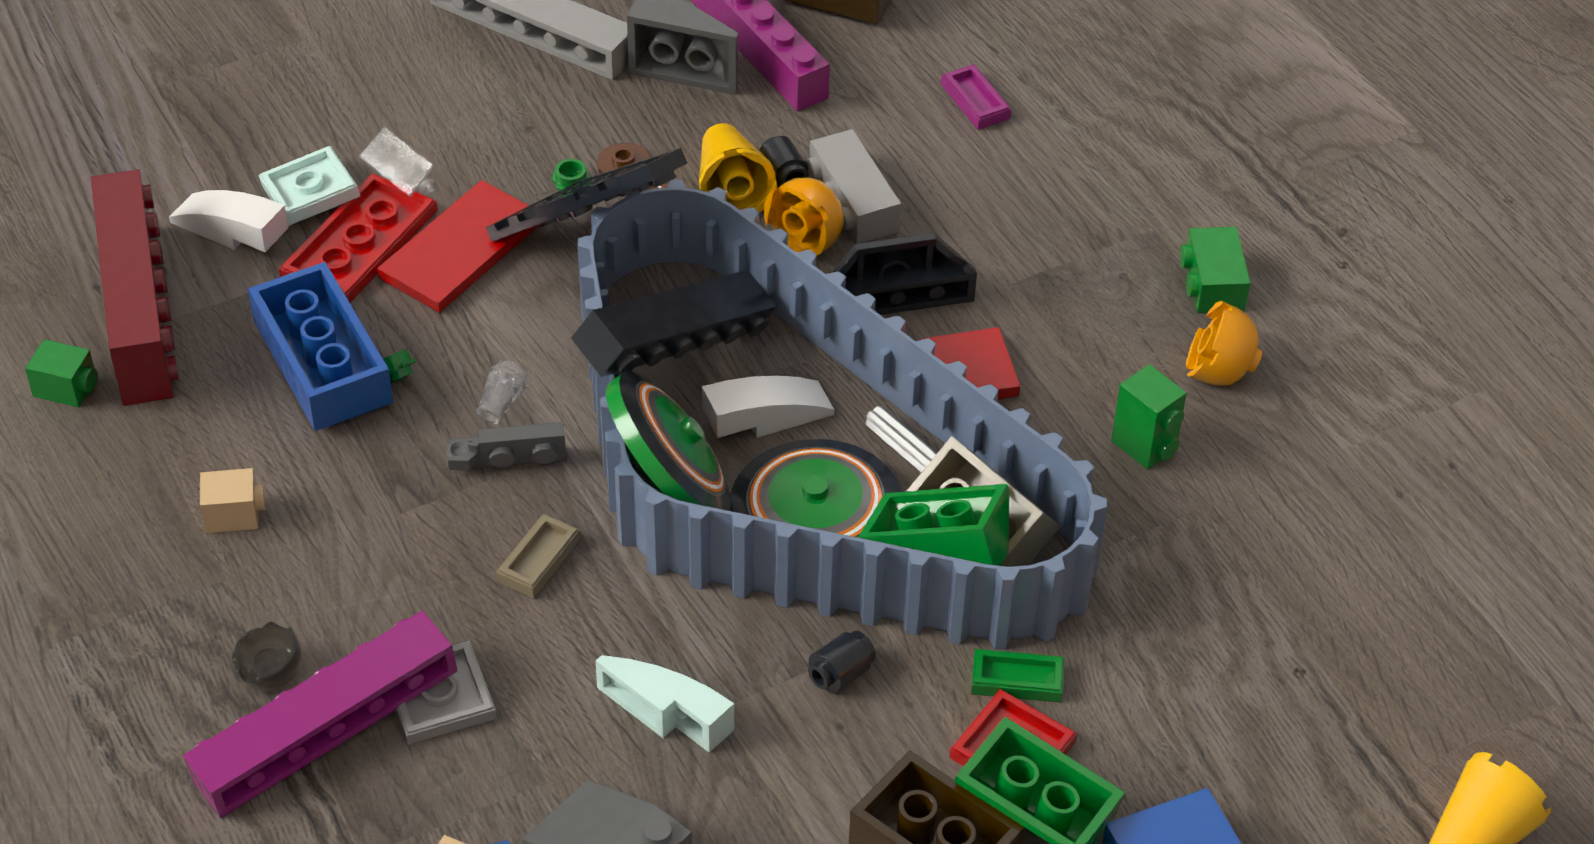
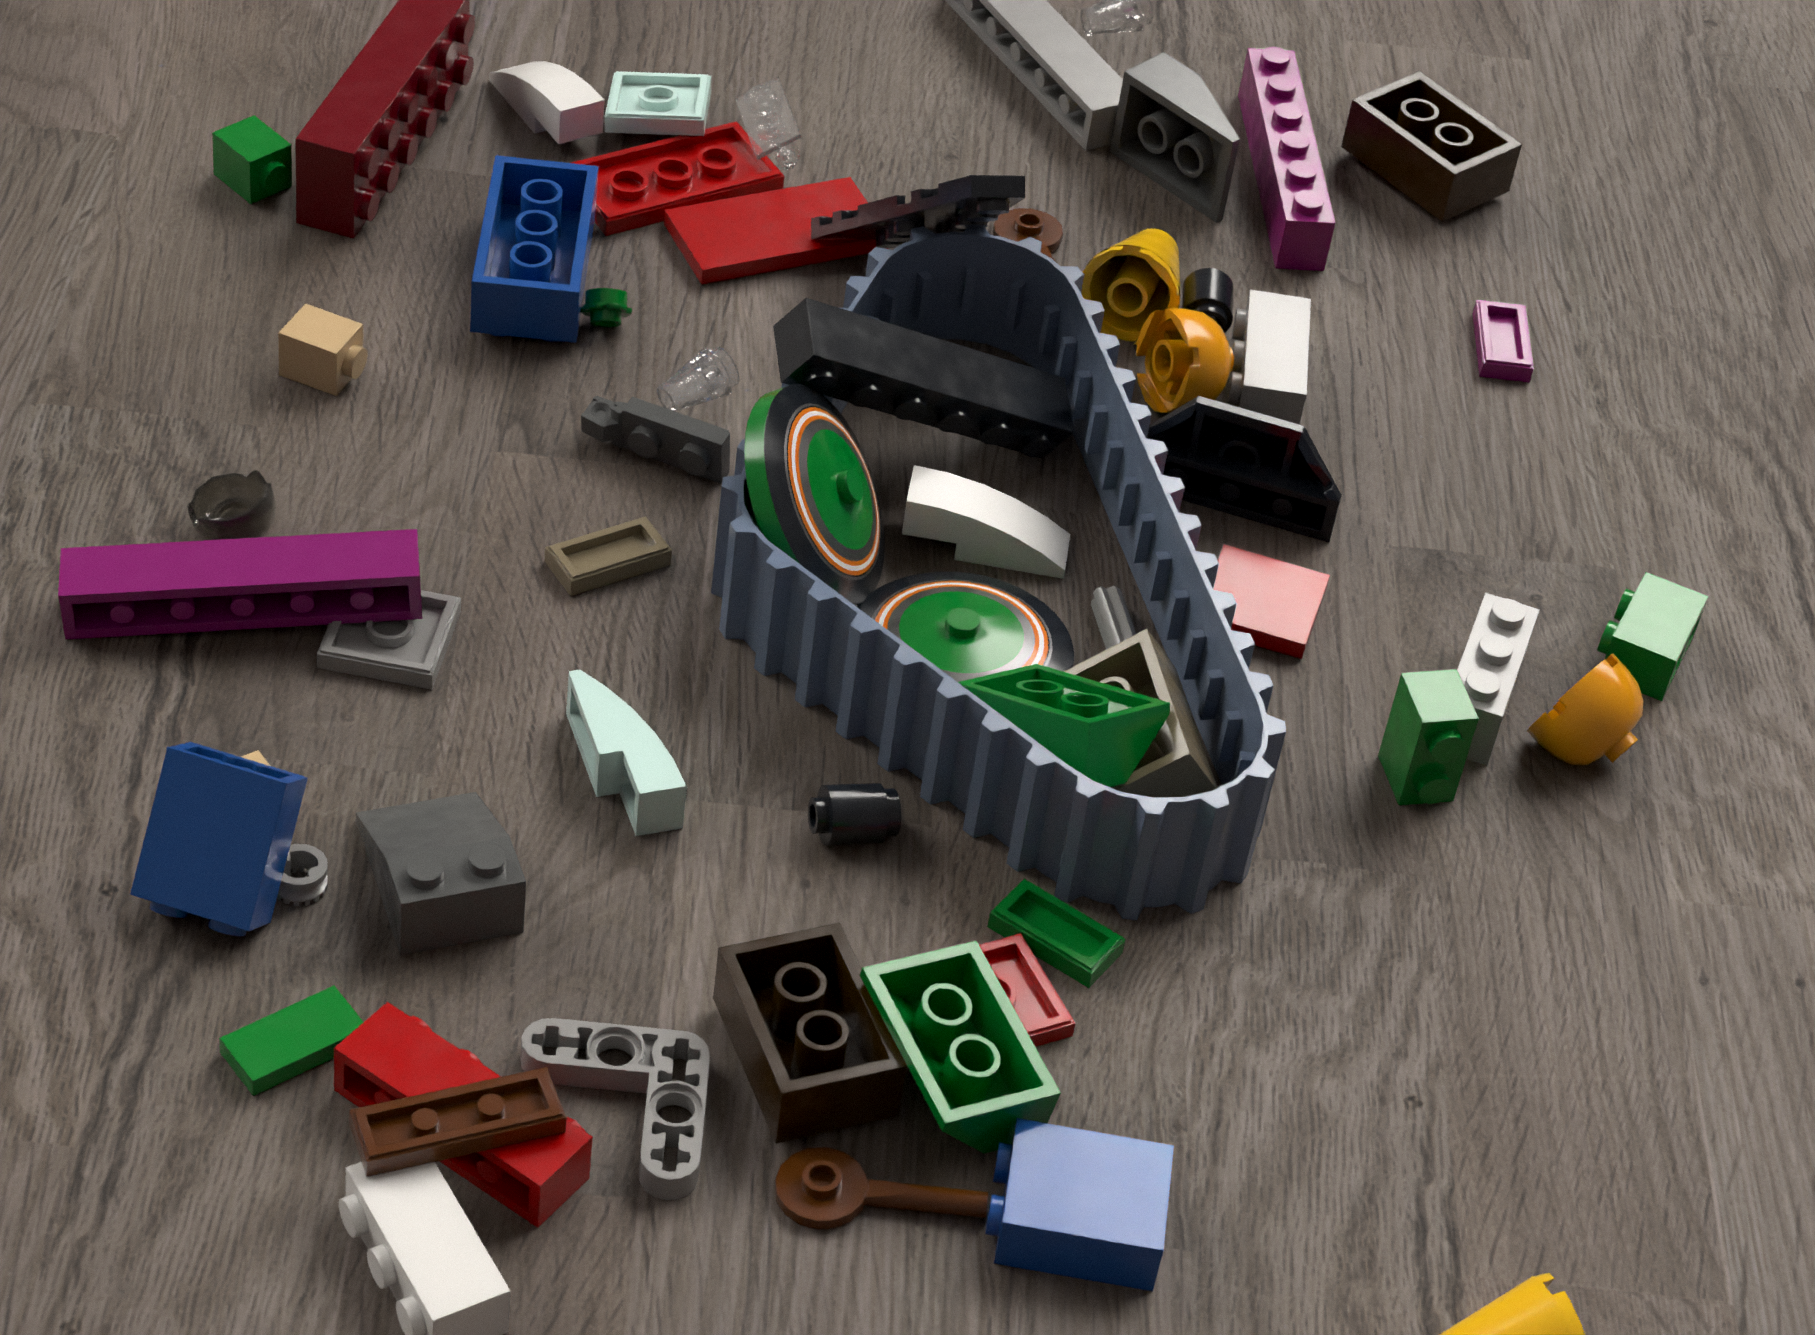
camera: 25 degrees right, 5 degrees down
none -> brick [1457,592,1540,766]

